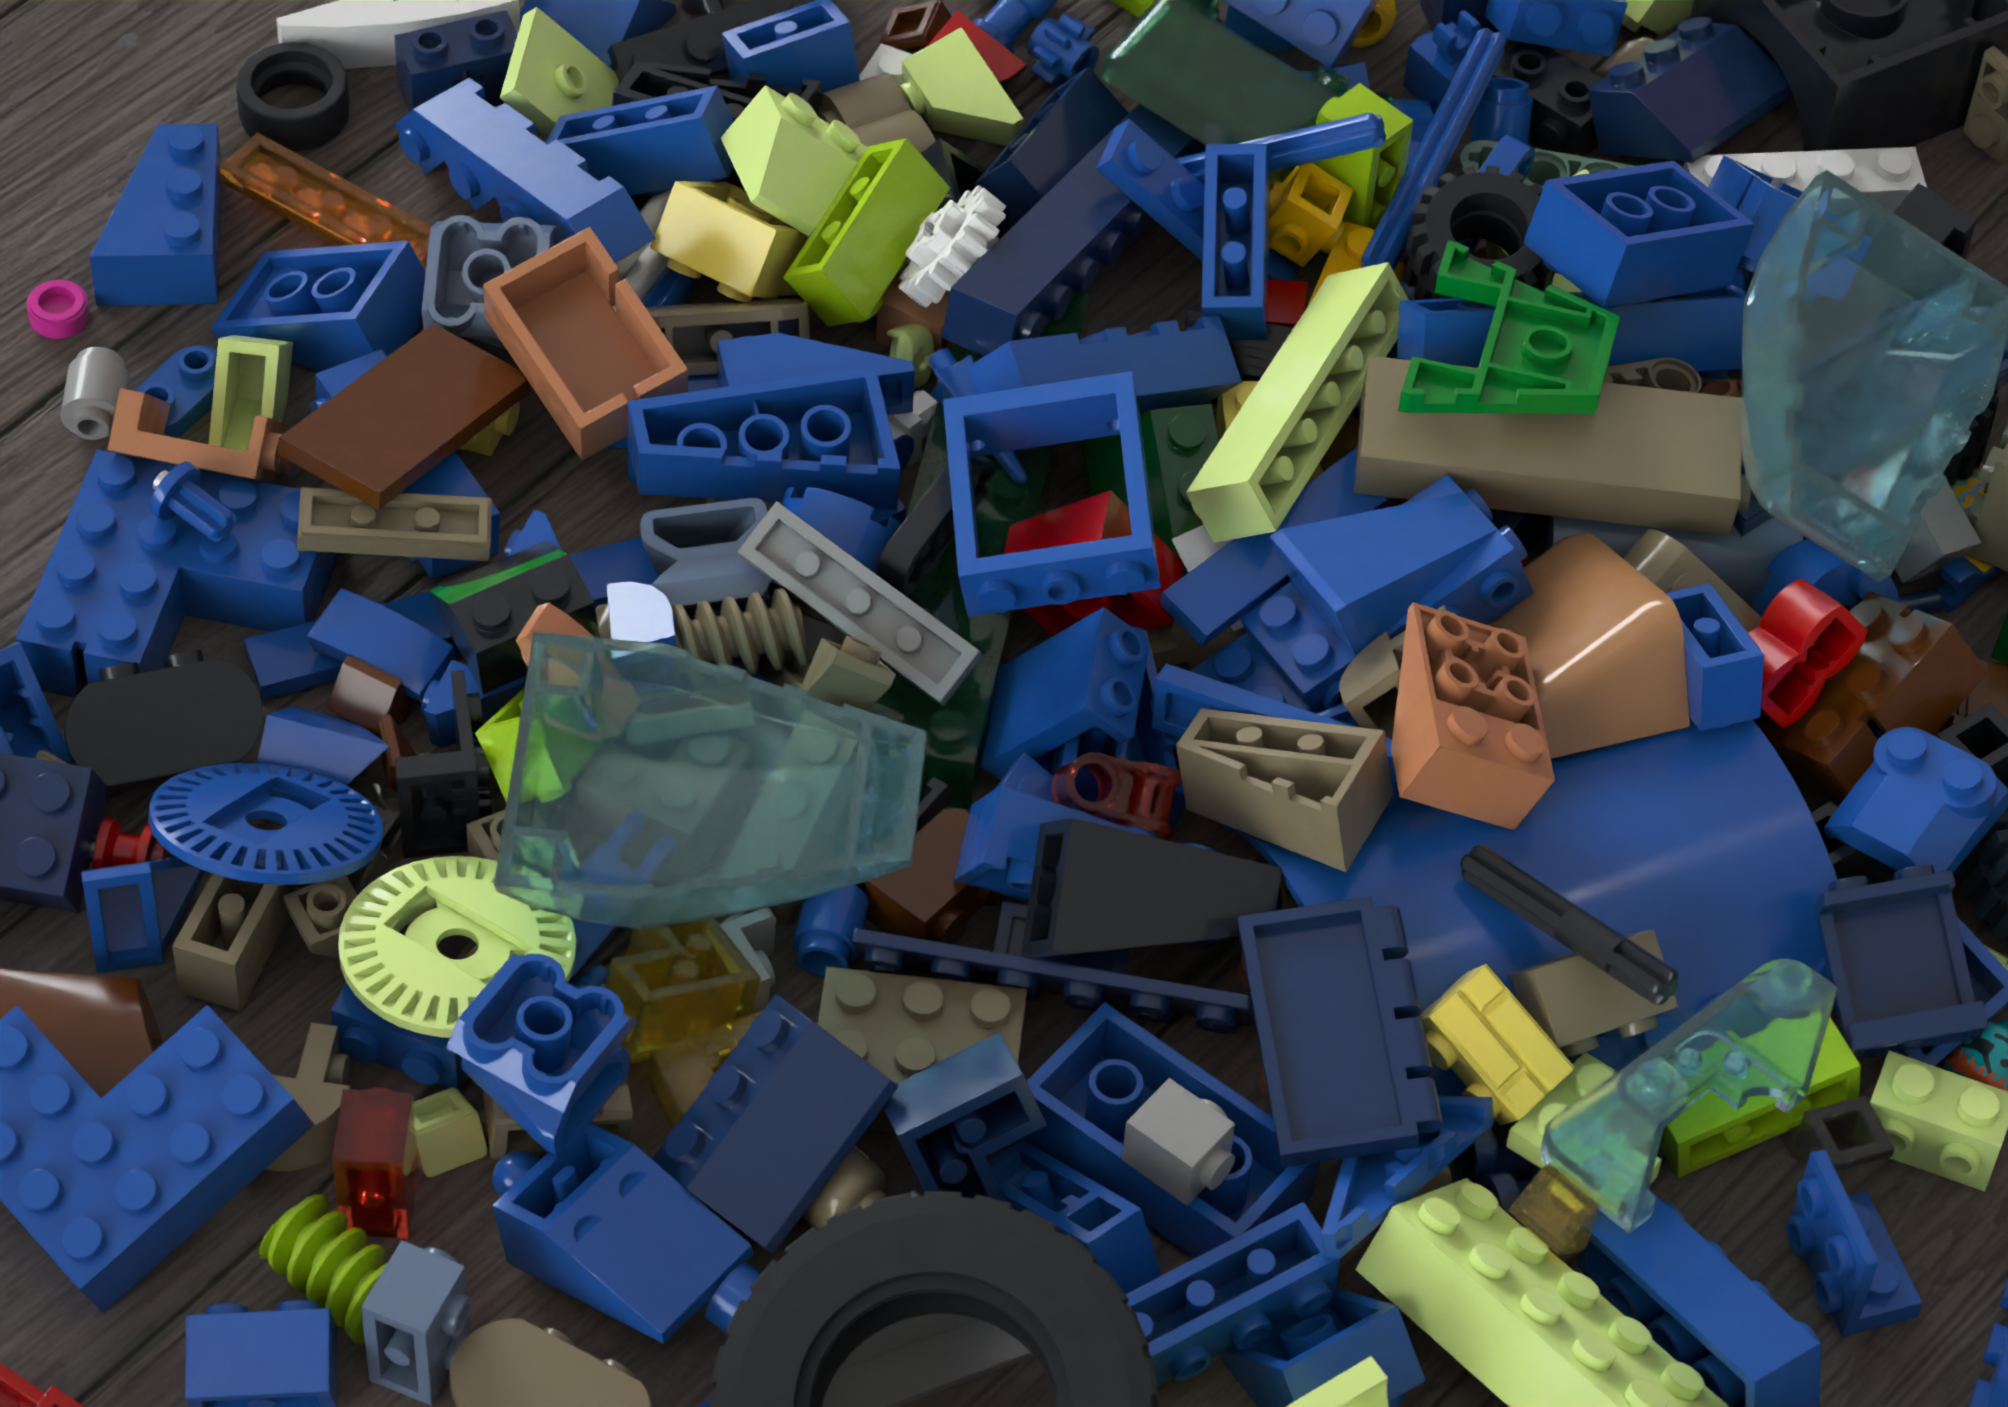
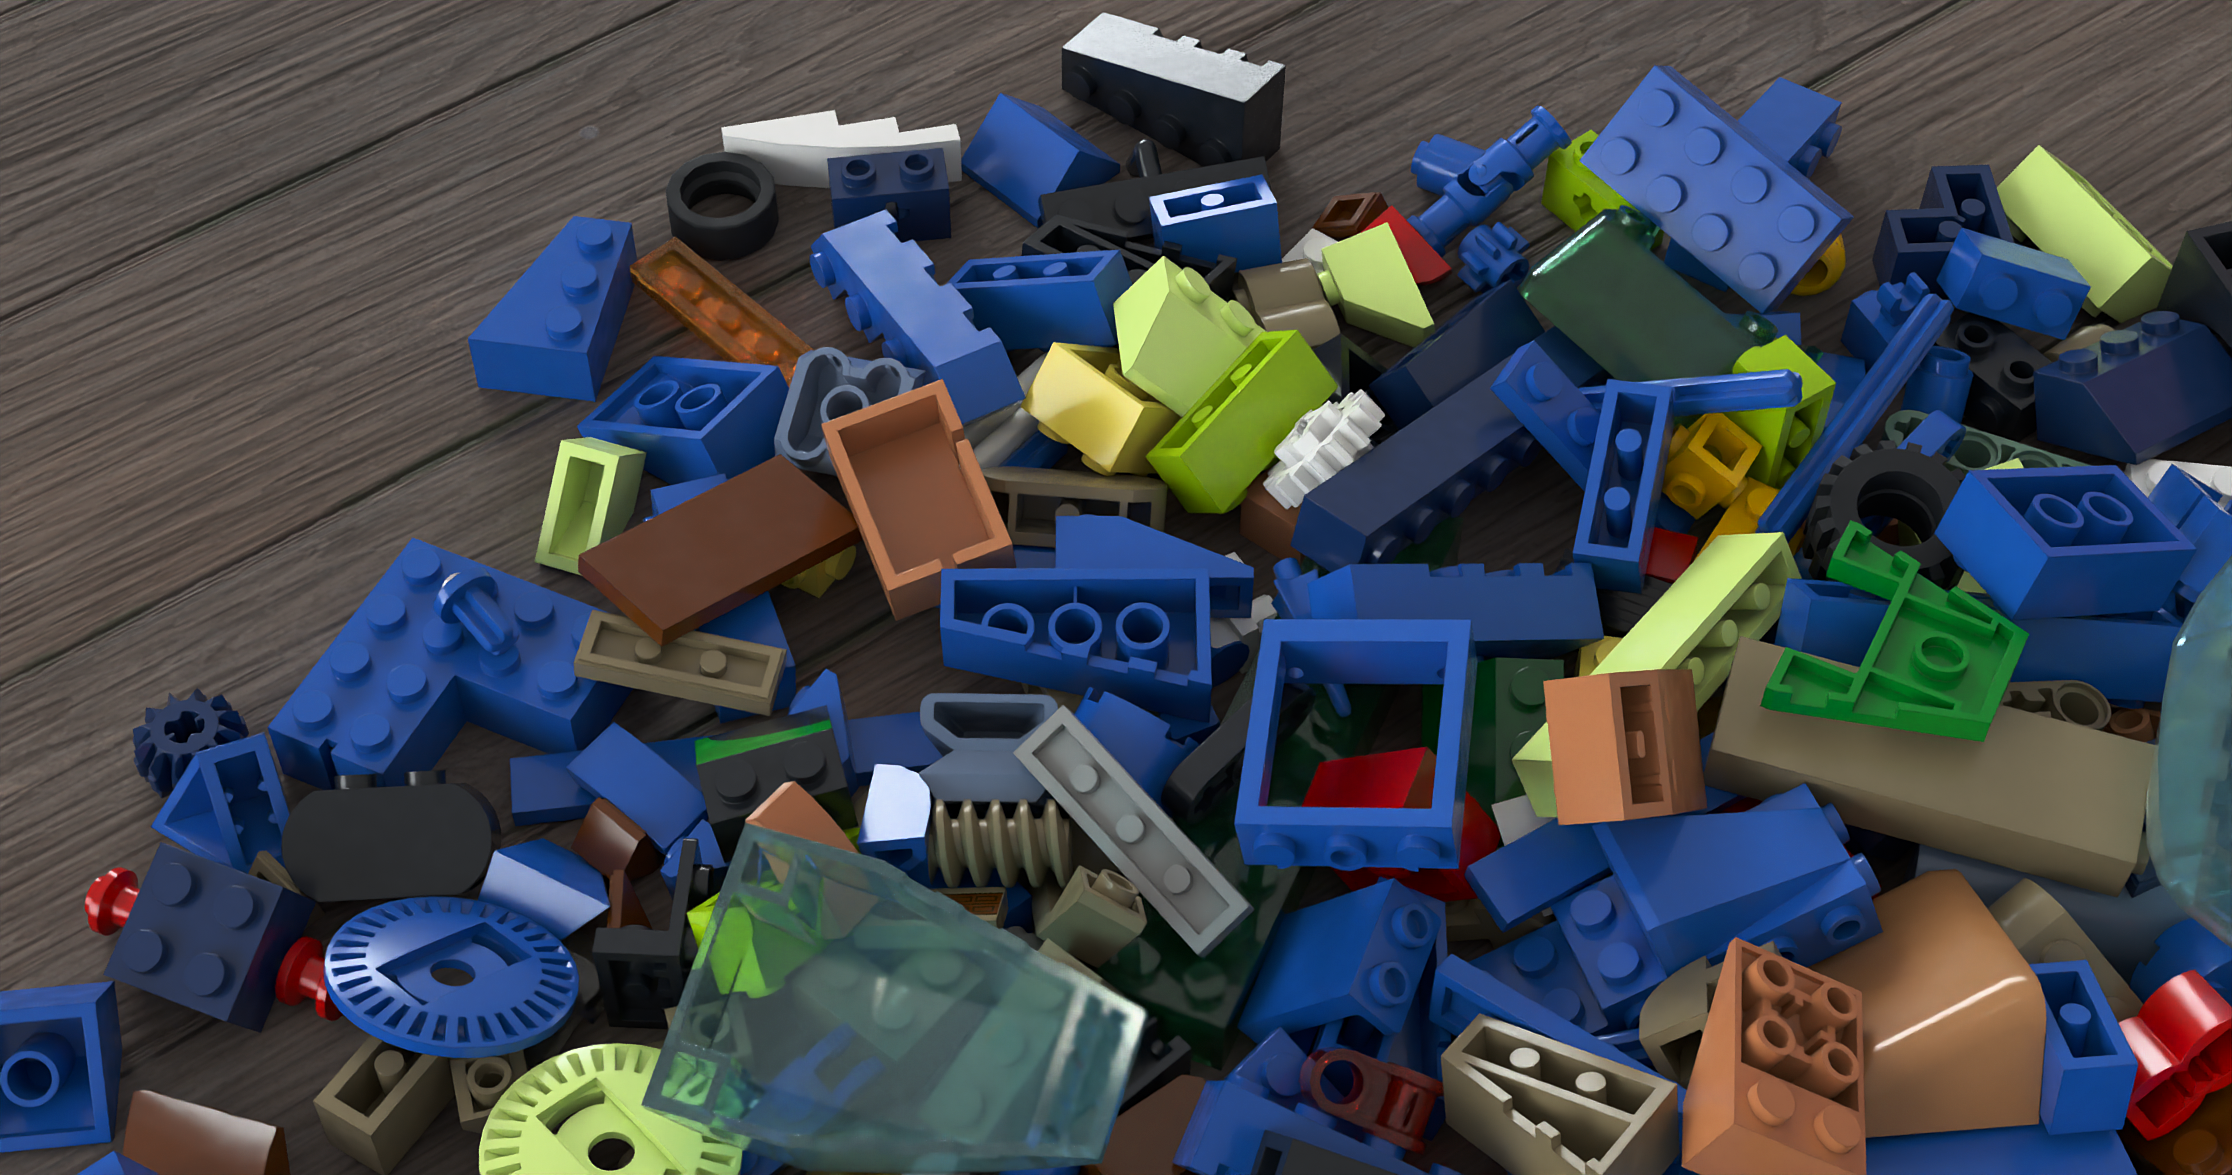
camera: 15 degrees right, 0 degrees up
dark pink tile [26,280,90,339] -> none
light grey brick [60,347,129,440] -> none
blue slope [81,857,206,973] -> none
nougat panel [107,388,293,485] -> none
blue plate [134,345,217,438] -> none
yellowish green plate [500,7,619,137] -> none
yellowish green piece [887,323,934,388] -> none
none -> nougat slope [1543,669,1707,825]

